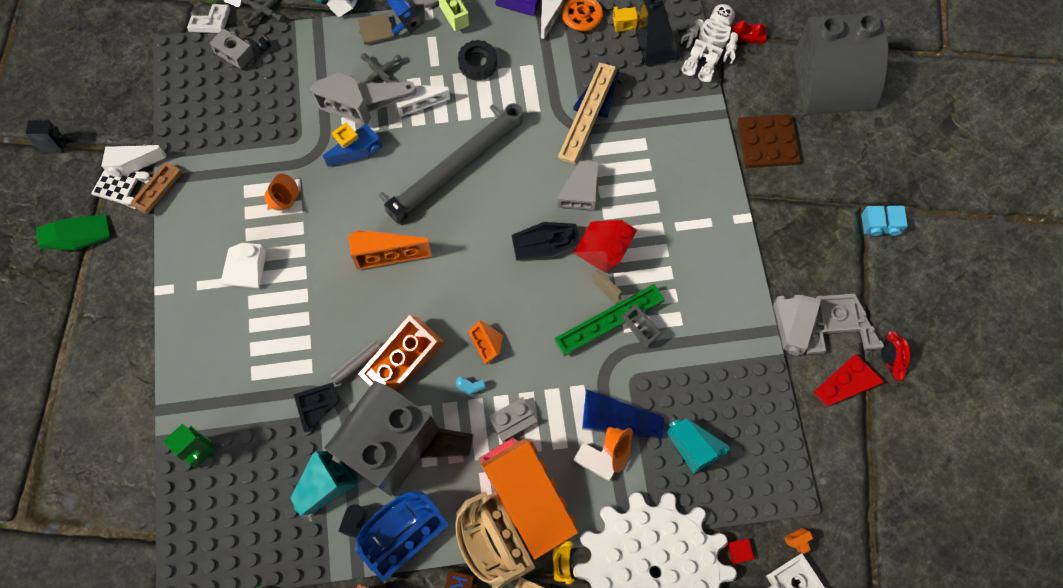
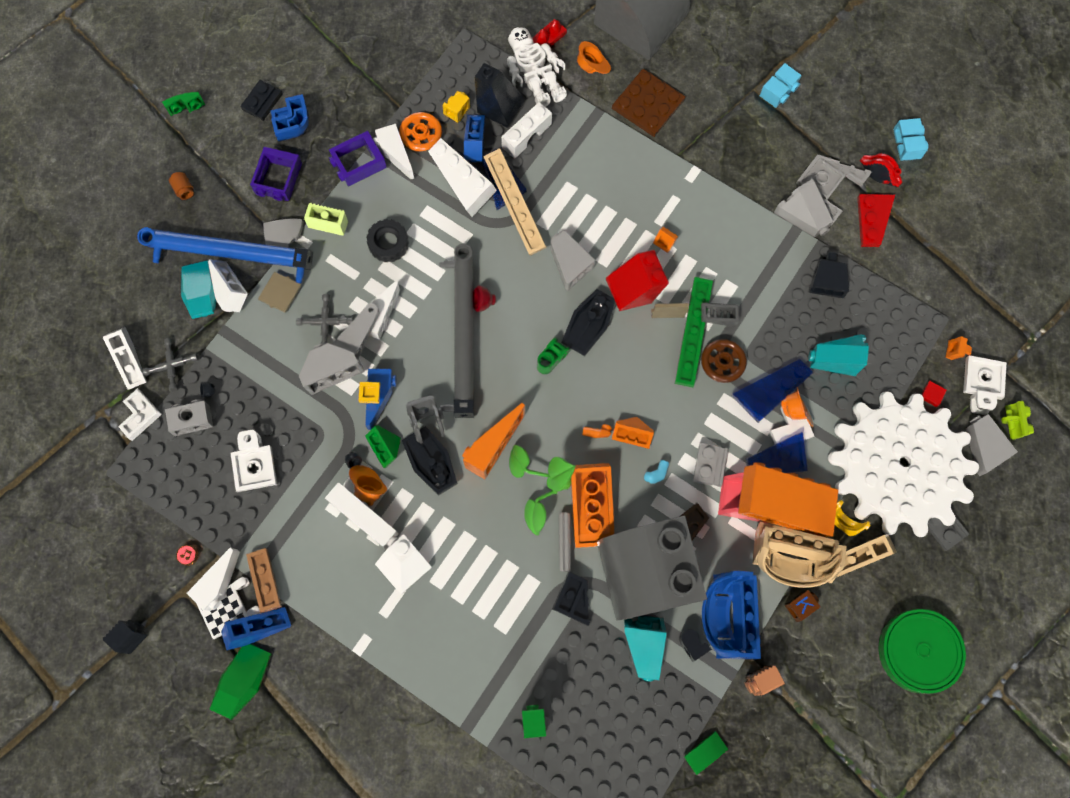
camera: 50 degrees left, 5 degrees up
none -> tile [176,545,198,566]
none -> blue slope [221,607,291,650]
none -> white plate [231,430,277,492]
none -> white slope [325,482,398,549]
none -> black hinge [345,451,362,469]
none -> green slope [365,425,401,468]
none -> black piece [402,426,458,496]
none -> dark grey piece [406,395,444,444]
none -> white wedge [428,138,497,217]
none -> blue slope [464,115,485,162]
none -> dark red brick [473,286,496,312]
none -> white arch [501,102,552,159]
none -> bright green plant [509,445,576,535]
none -> green piece [537,337,570,374]
none -> orange piece [577,41,611,74]
none -> orange arm [582,424,612,438]
none -> orange tile [653,227,678,253]
none -> reddish brown plate [701,339,747,383]
none -> clear blue wing [746,432,808,473]
none -> black torso [808,252,849,298]
none -> medium azure piece [893,118,928,161]

